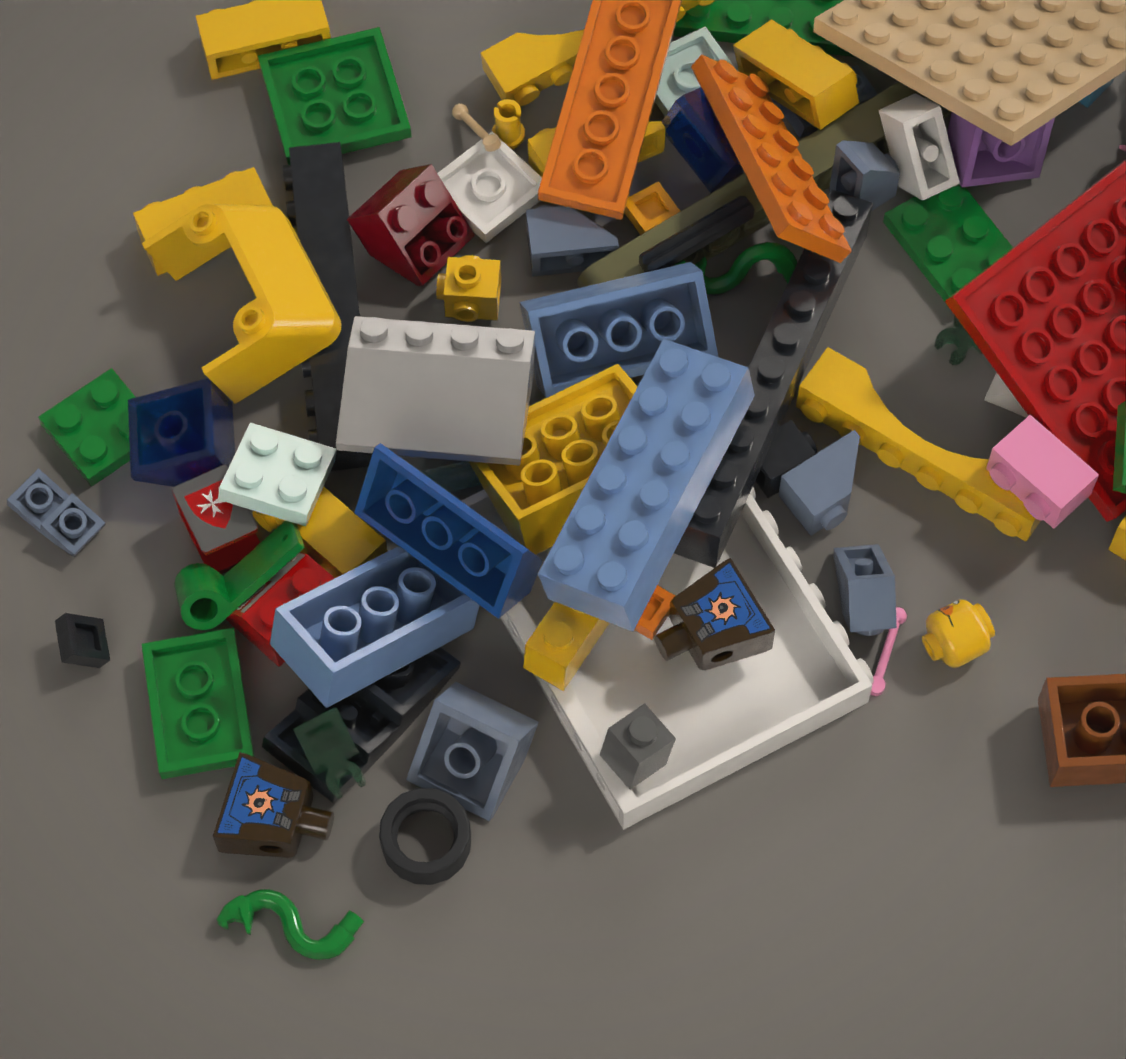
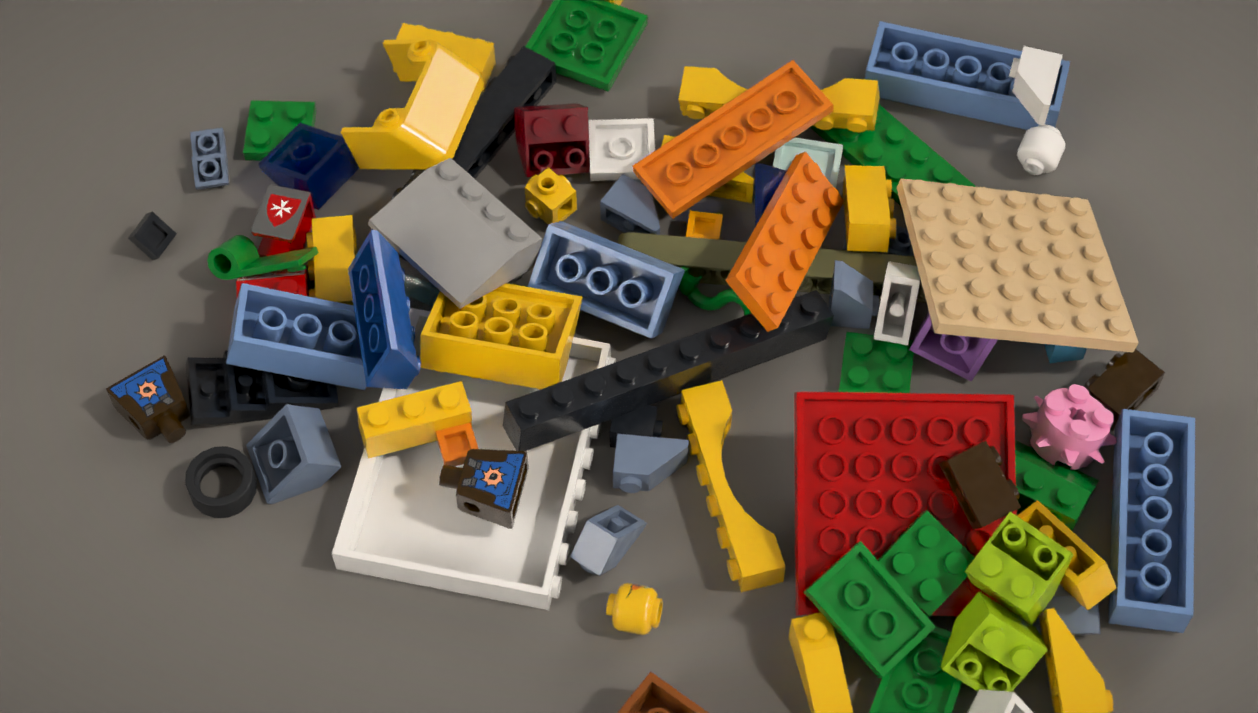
camera: 40 degrees right, 5 degrees down
green plate [142,627,255,780] -> none
green animal [216,889,364,960] -> none
light aqua plate [218,422,336,527] -> none
clear green plate [294,707,366,799] -> none
tan hinge [452,103,501,152] -> none
yellow pin [492,99,525,150] -> none
medium blue brick [538,338,755,632] -> none
dark grey brick [600,703,676,790] -> none
black axle [639,196,755,272] -> none
bright pink hinge [870,607,907,696] -> none
bright pink brick [986,415,1099,529] -> none

